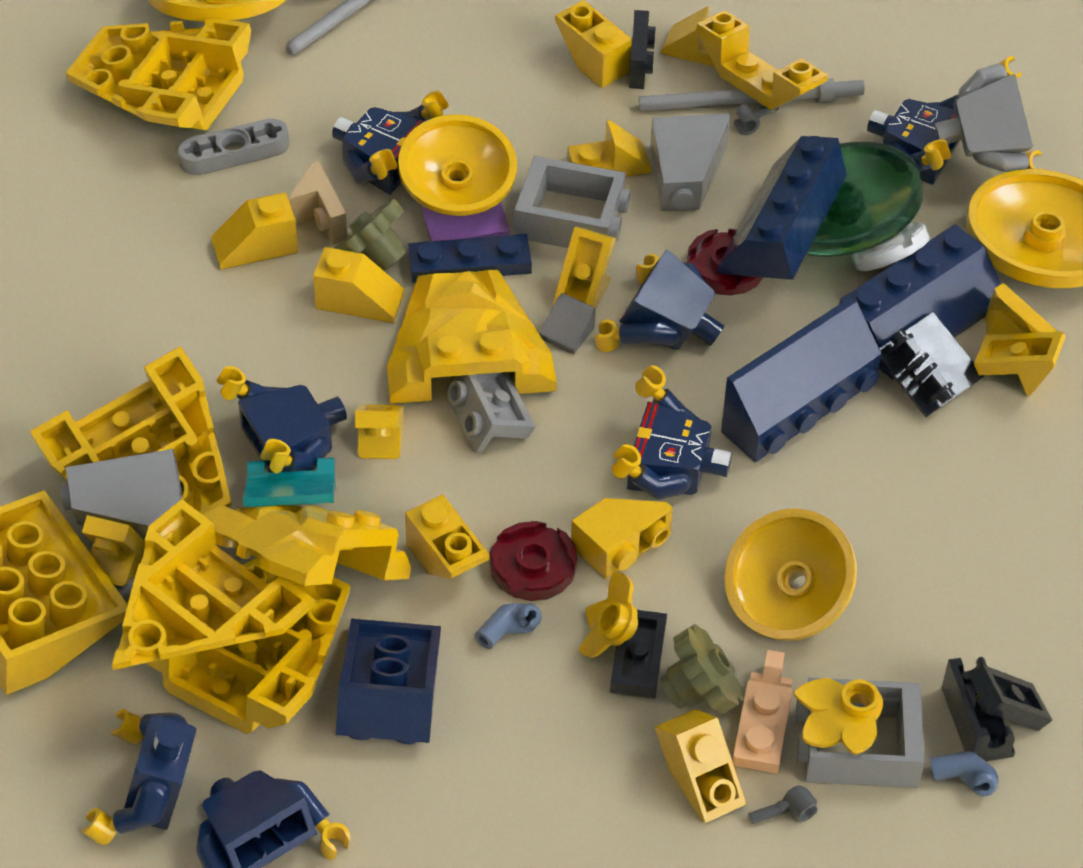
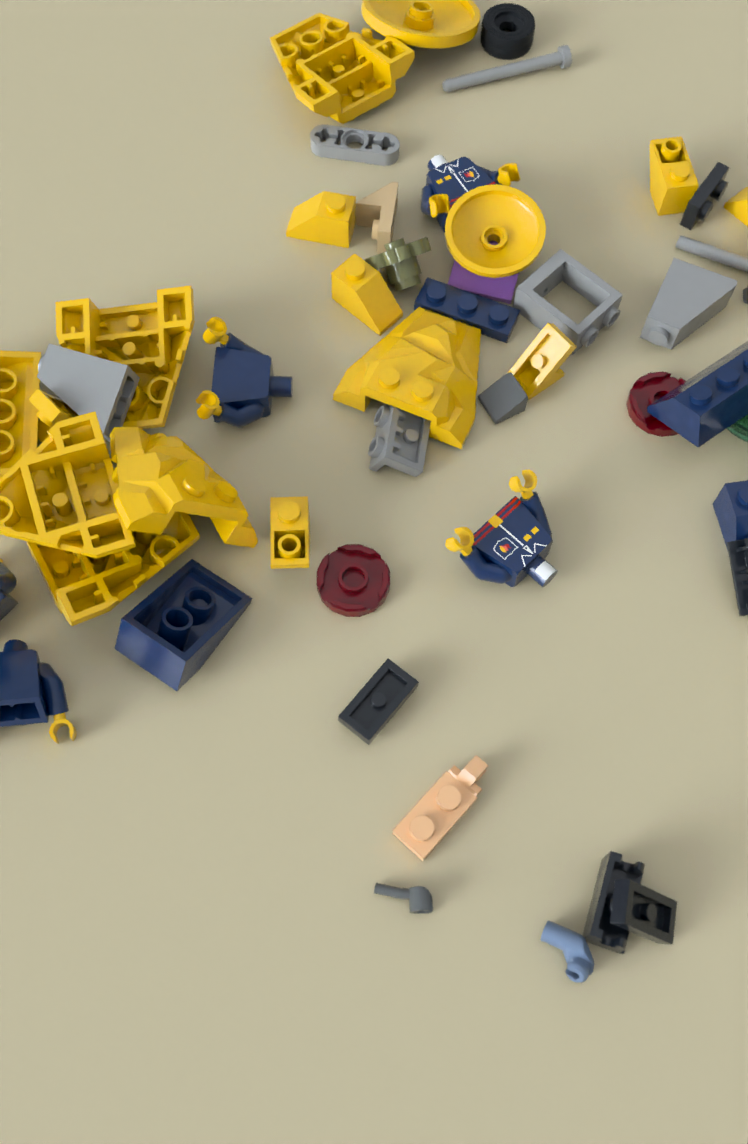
camera: 30 degrees right, 15 degrees up
teal flag [243,457,336,507] -> none
yellow slope [355,404,404,459] -> none
sand blue arm [475,603,542,649] -> none
yellow slope [567,120,651,177] -> none
yellow slope [571,498,673,579] -> none
yellow plate [579,572,638,658] -> none
torso [594,249,724,352] -> none
yellow slope [655,709,746,823] -> none
olive plant [661,624,744,714] -> none
slope [721,297,881,463] -> none
yellow dish [724,508,857,641] -> none
yellow plate [794,678,883,755] -> none
light grey window [796,677,925,788] -> none

